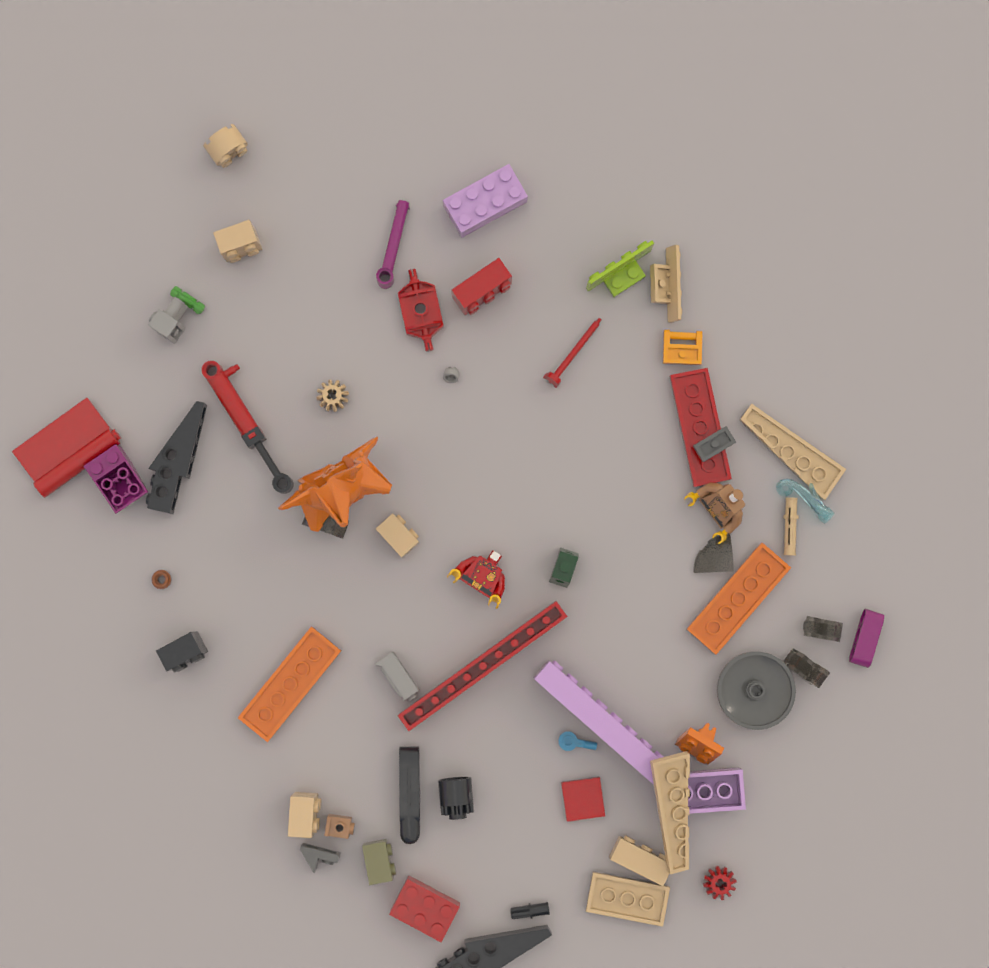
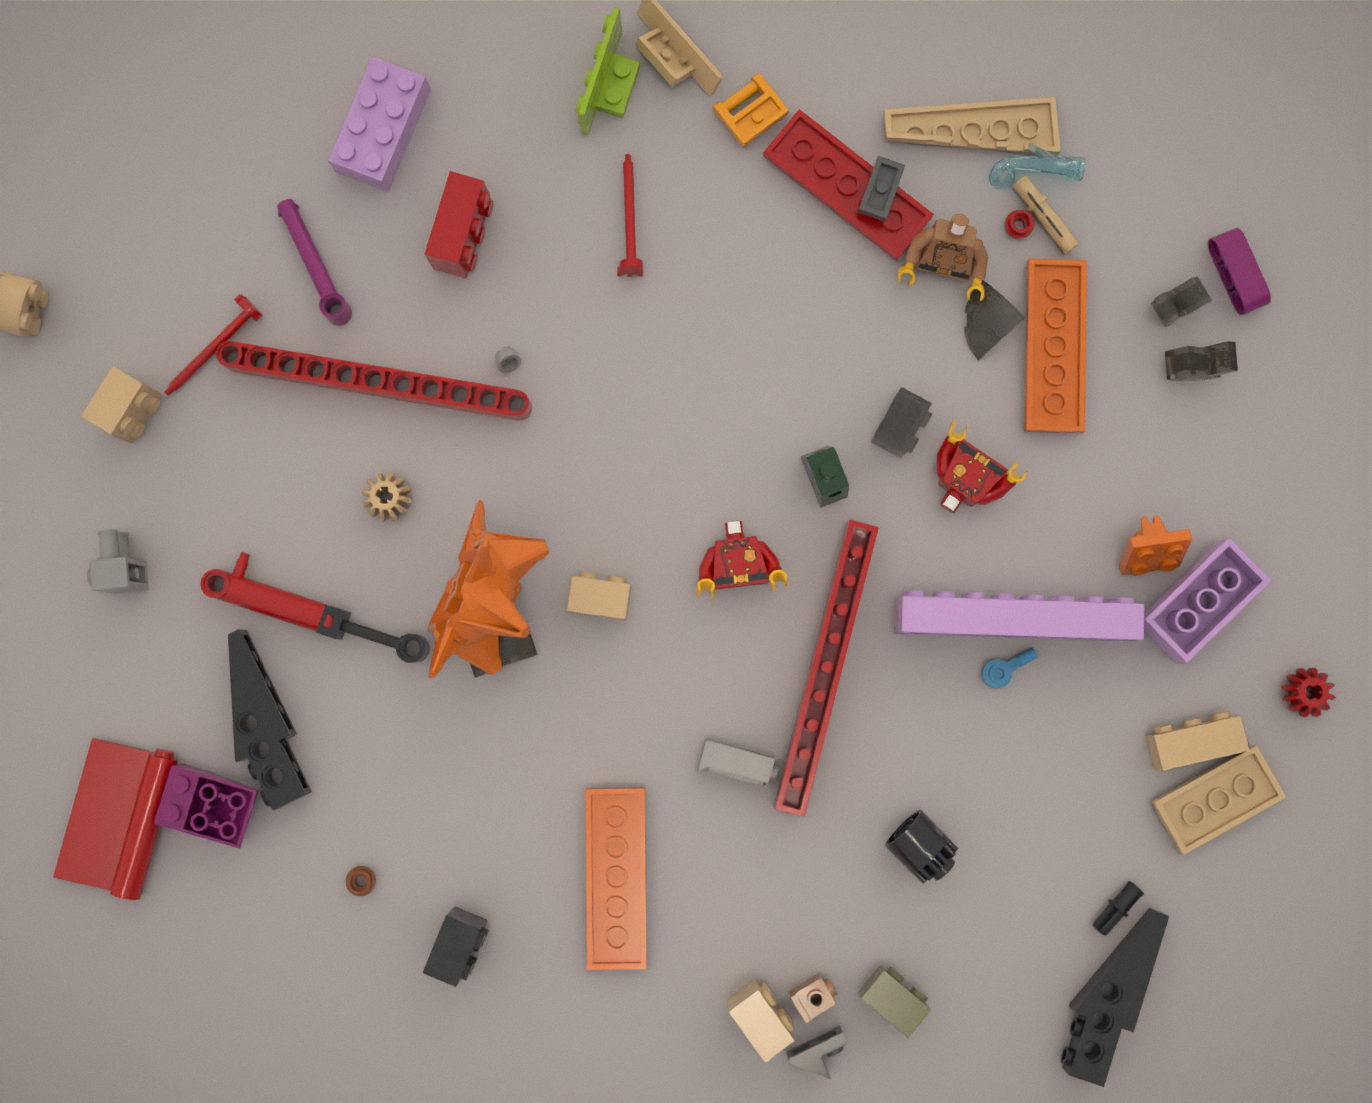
camera: 35 degrees left, 0 degrees up
bright green axle [170,286,205,314] -> none
red brick [389,875,460,942] -> none
red plate [398,269,444,352] -> none
black piece [399,746,420,844] -> none
red tile [561,777,605,822] -> none
tan wing [650,751,690,874] -> none
dark grey dish [717,651,796,730] -> none
none -> red piece [164,294,263,396]
none -> red beam [216,341,532,420]
none -> clear smoke brick [871,387,933,458]
none -> red torso [936,421,1029,513]
none -> red plate [1005,210,1034,239]

